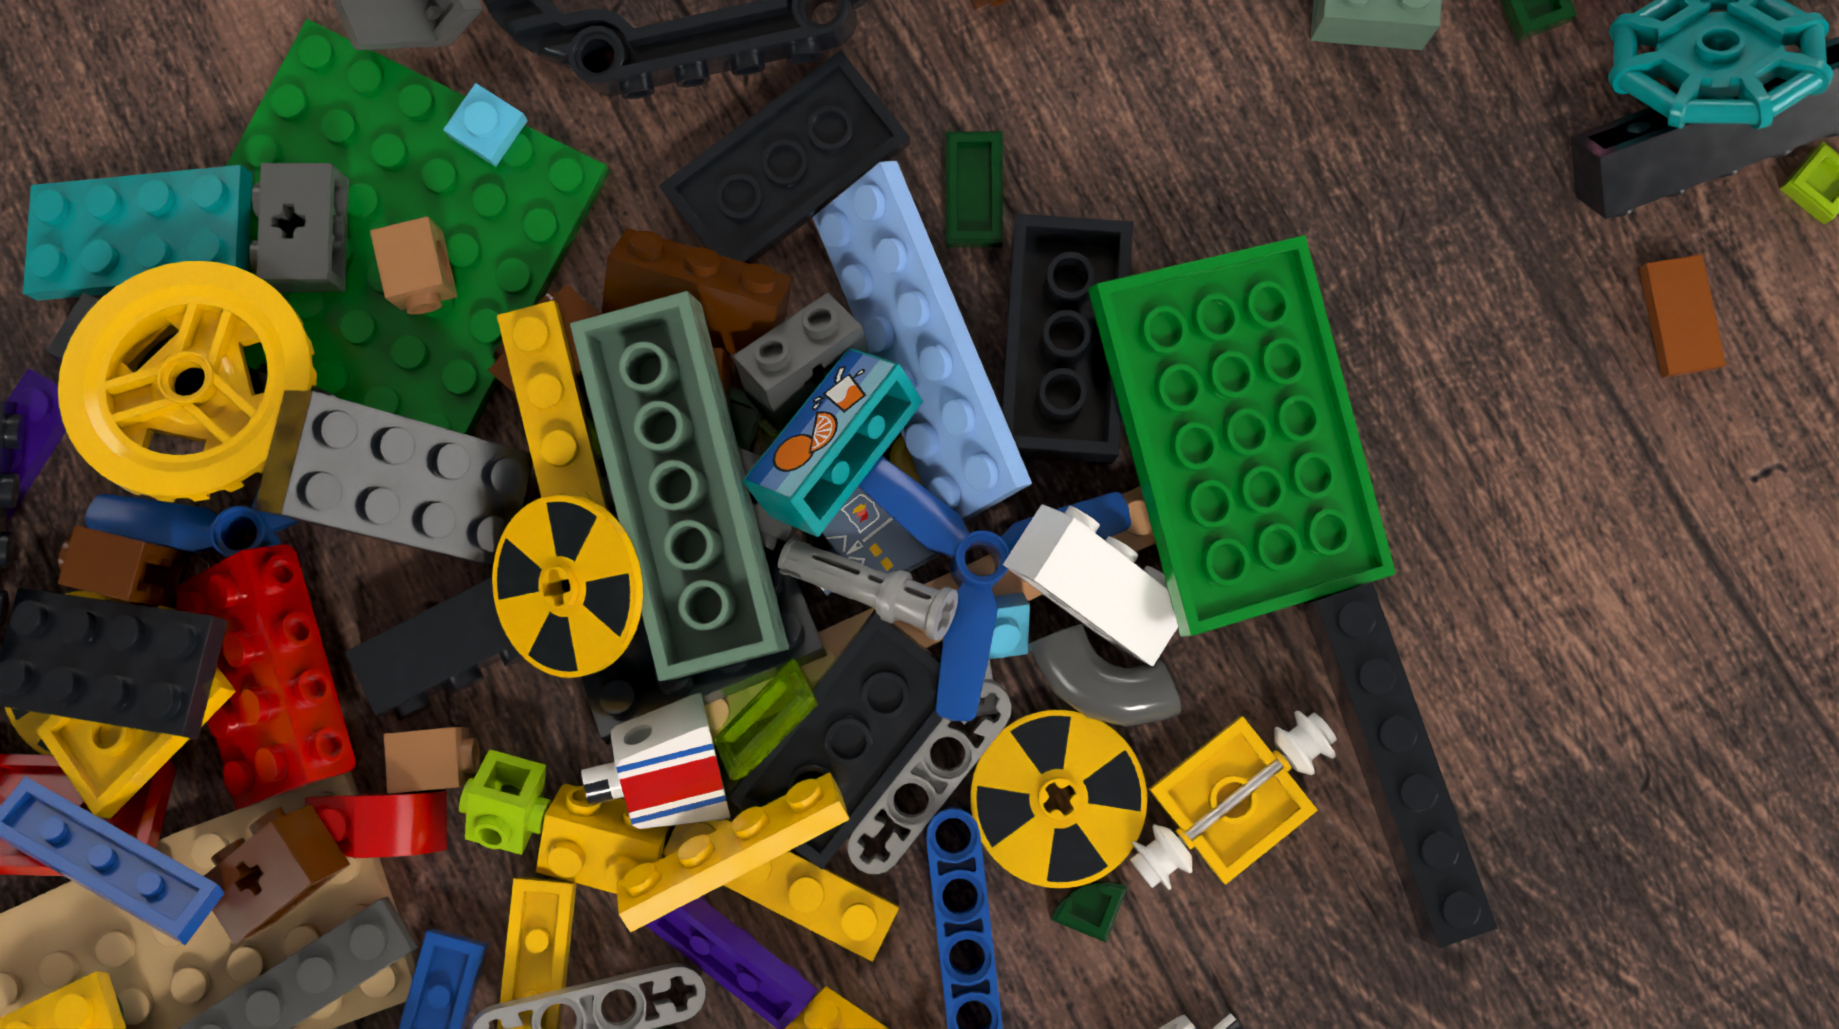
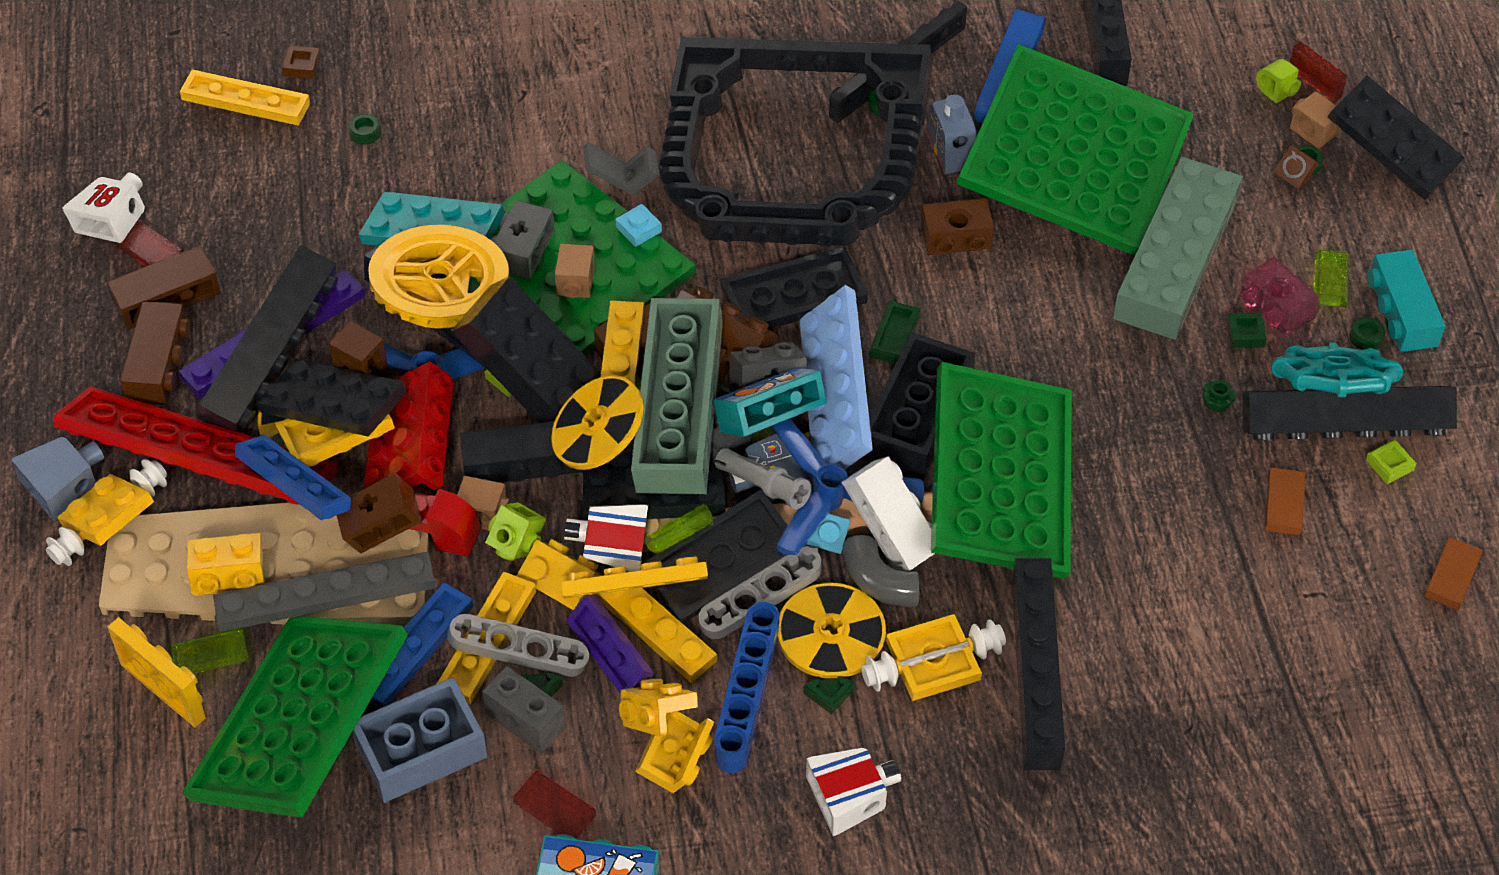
camera: 15 degrees right, 30 degrees down
none -> dark green plate [1203,380,1236,412]

